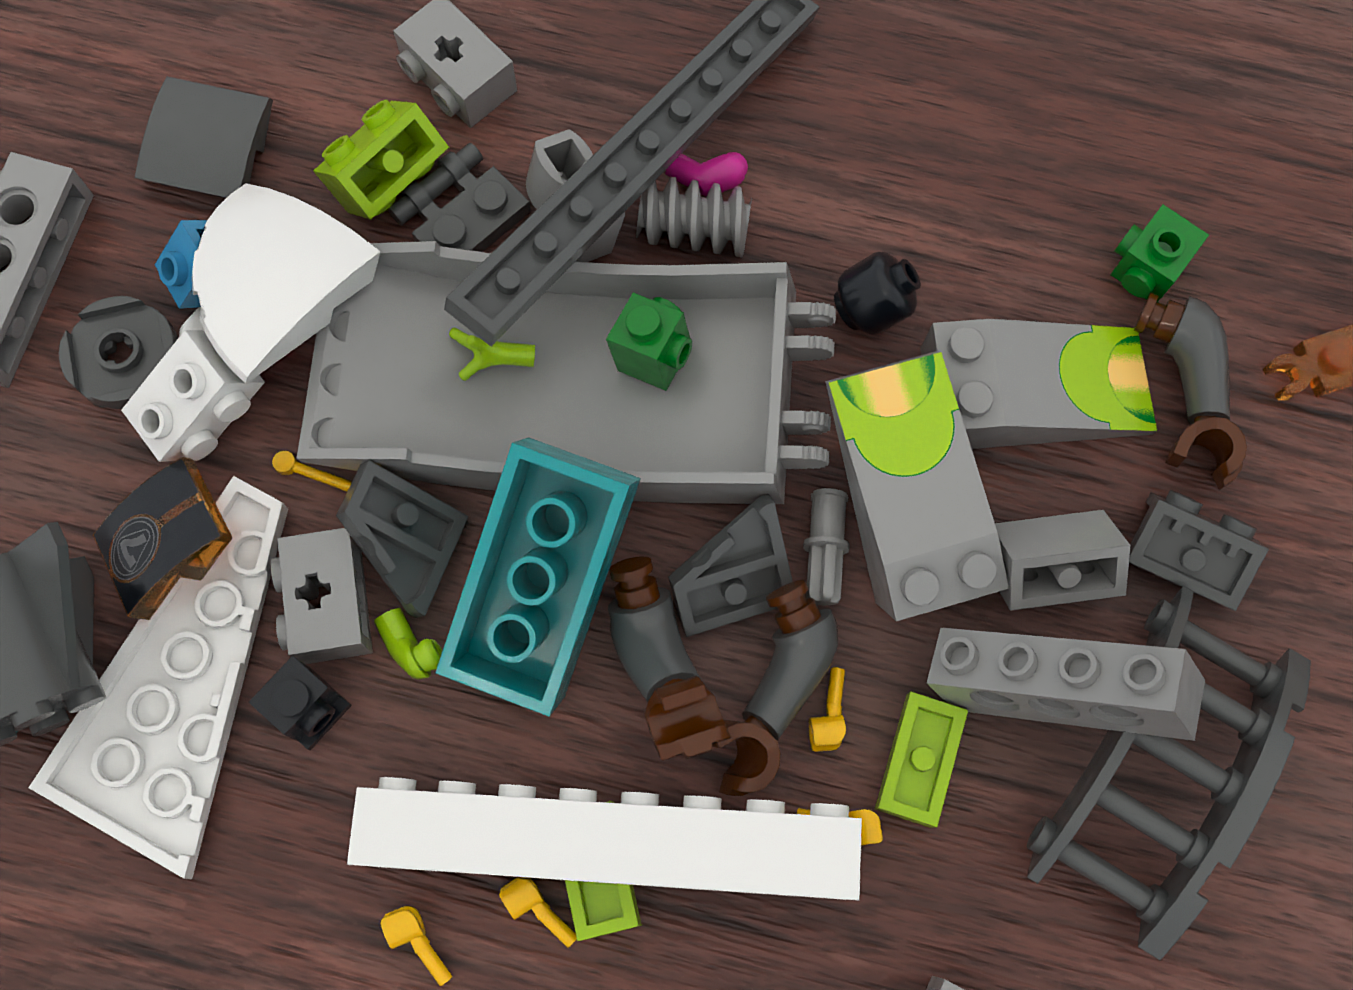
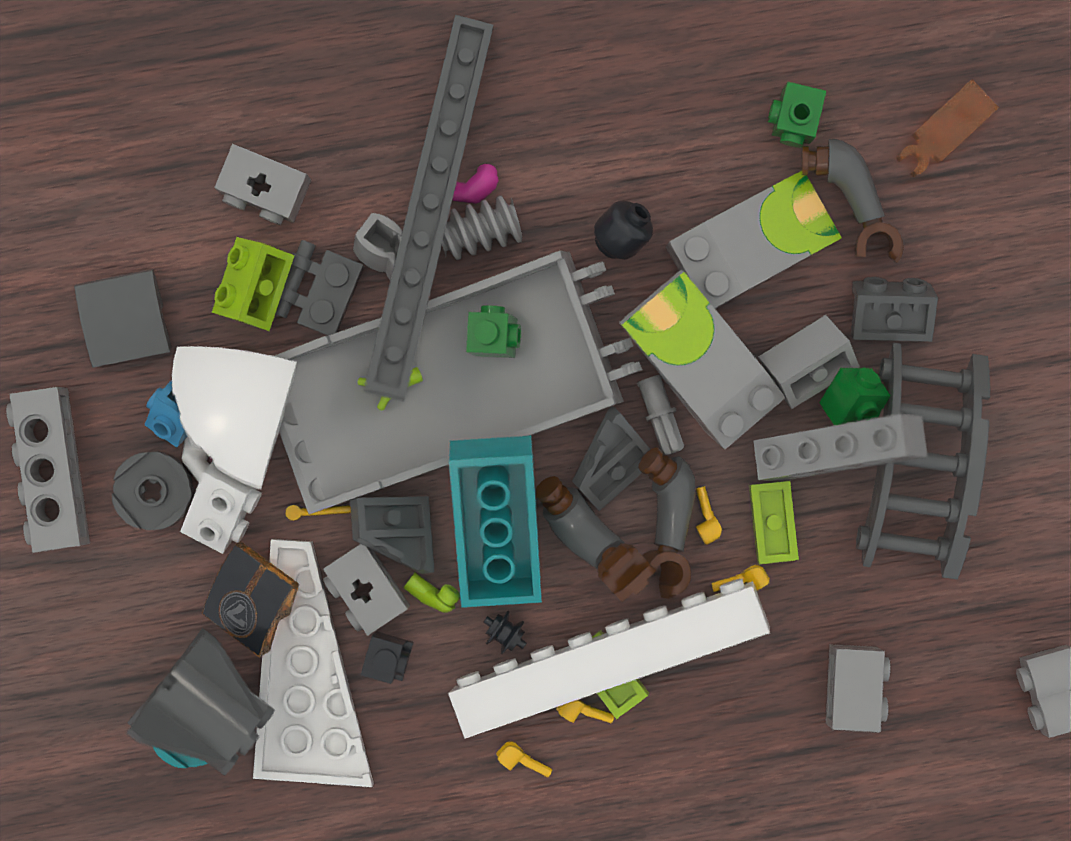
camera: 20 degrees left, 15 degrees up
none -> black wheel [483,611,527,654]
none -> green brick [819,368,891,426]

